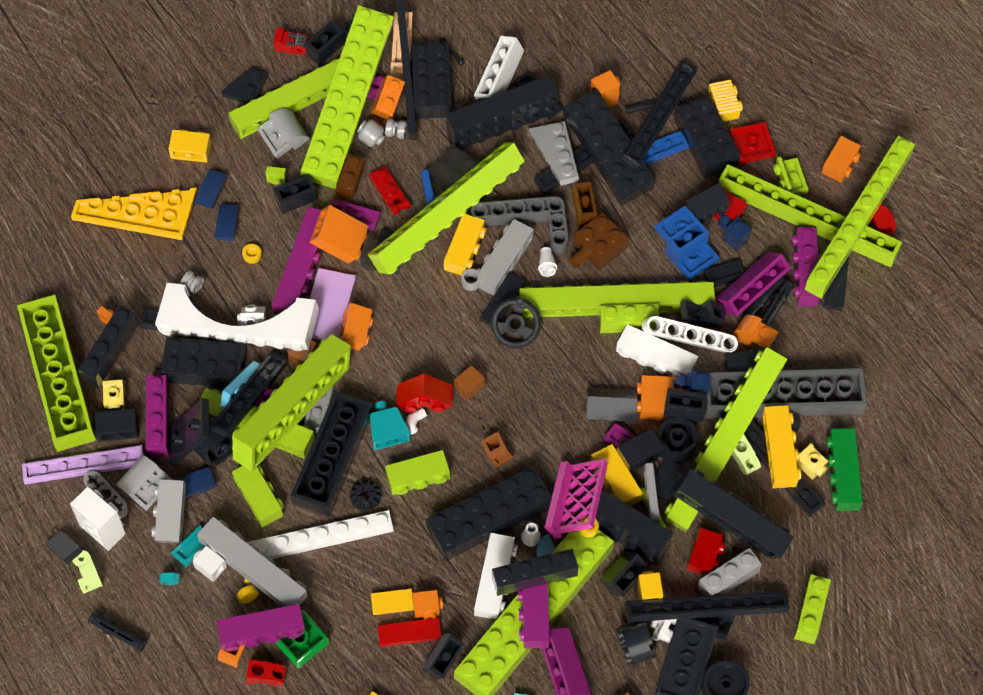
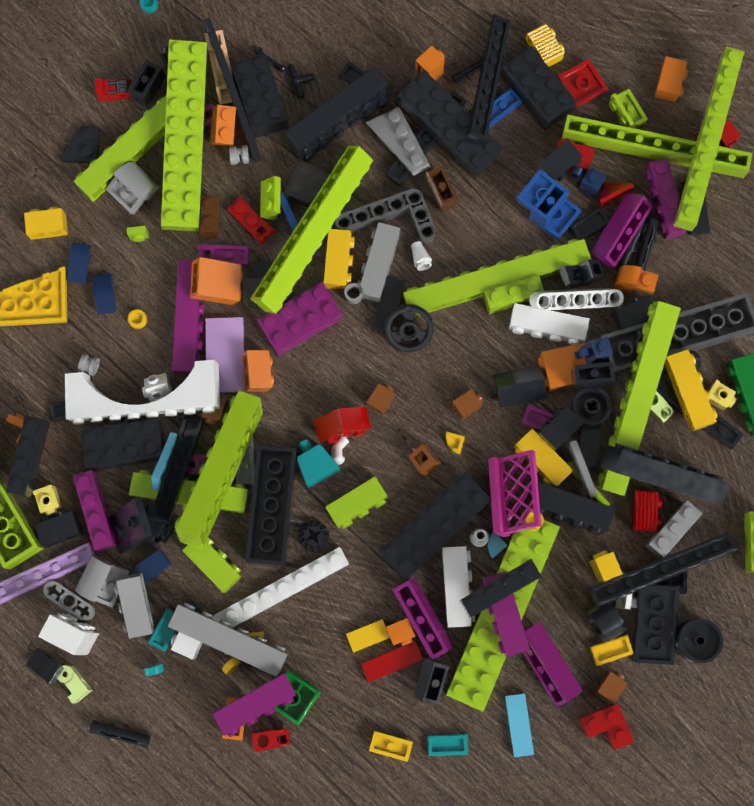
camera: 10 degrees left, 15 degrees up
black brick [273,174,317,214] -> none
light grey head [357,119,385,147] -> none
white brick [474,36,524,102] -> none
reddish brown brick [568,213,628,271] -> none
black brick [599,551,649,597] -> none
none -> magenta brick [257,282,343,357]
none -> lime bracket [260,176,281,221]
none -> black piece [288,64,315,98]
none -> magenta brick [393,577,454,660]
none -> yellow tile [446,431,465,455]
none -> dark orange brick [452,389,483,420]
none -> yellow tile [589,634,634,666]
none -> red slope [597,182,634,208]

